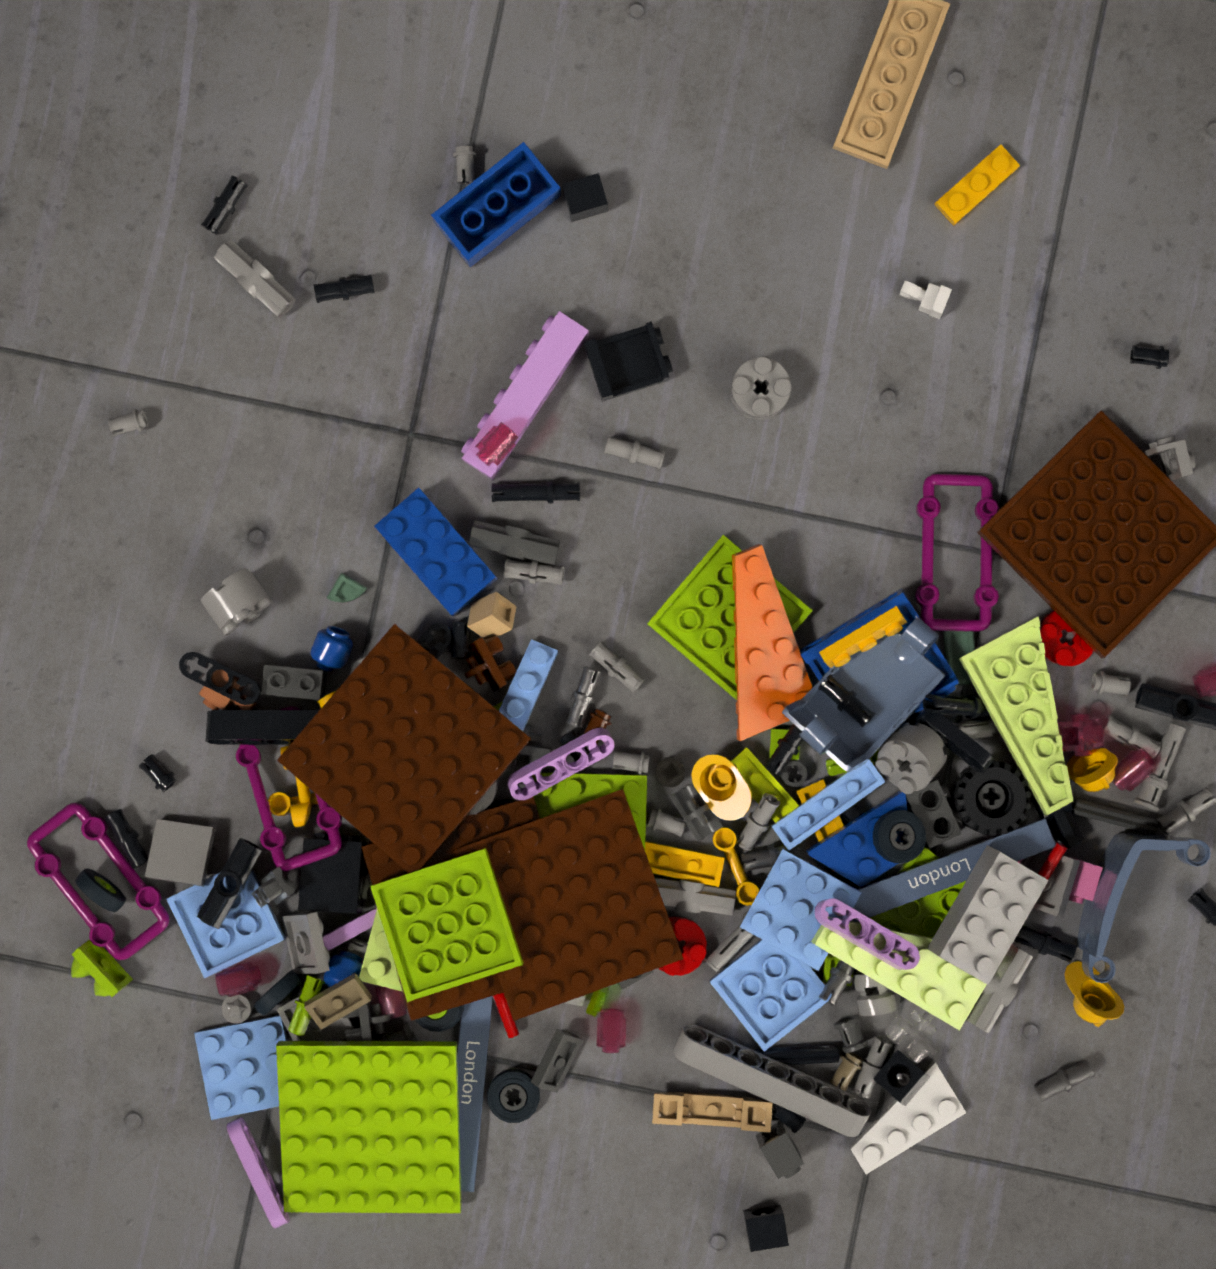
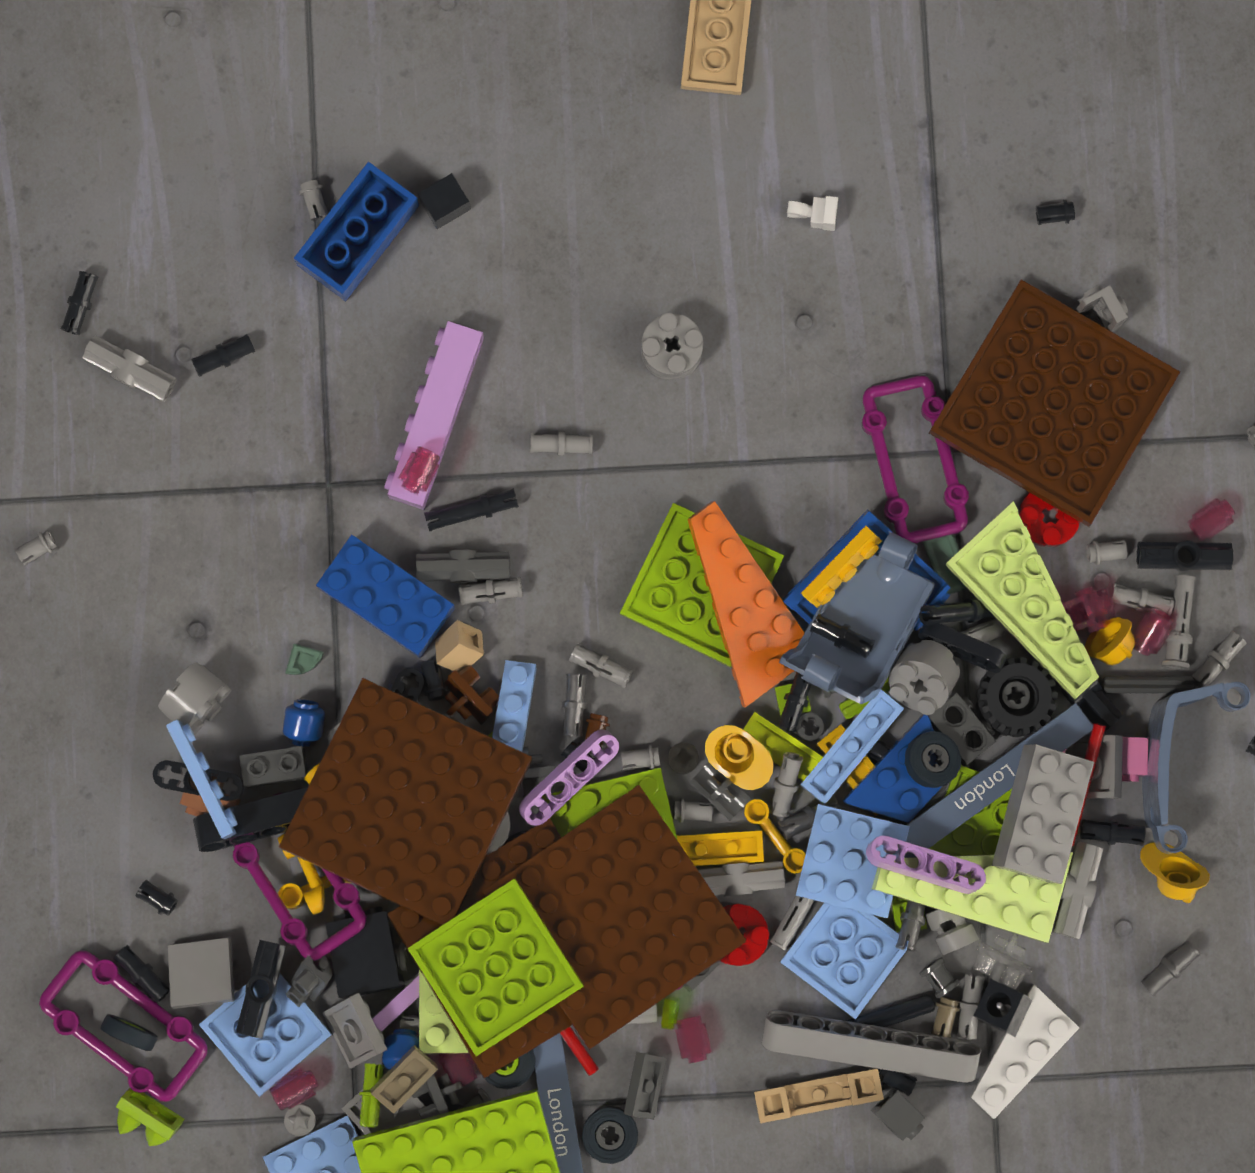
camera: 20 degrees left, 5 degrees down
black bush [254,970,302,1016] -> none
black panel [584,321,673,402] -> none
yellow plate [934,144,1020,226] -> none
none -> light blue plate [166,720,238,839]

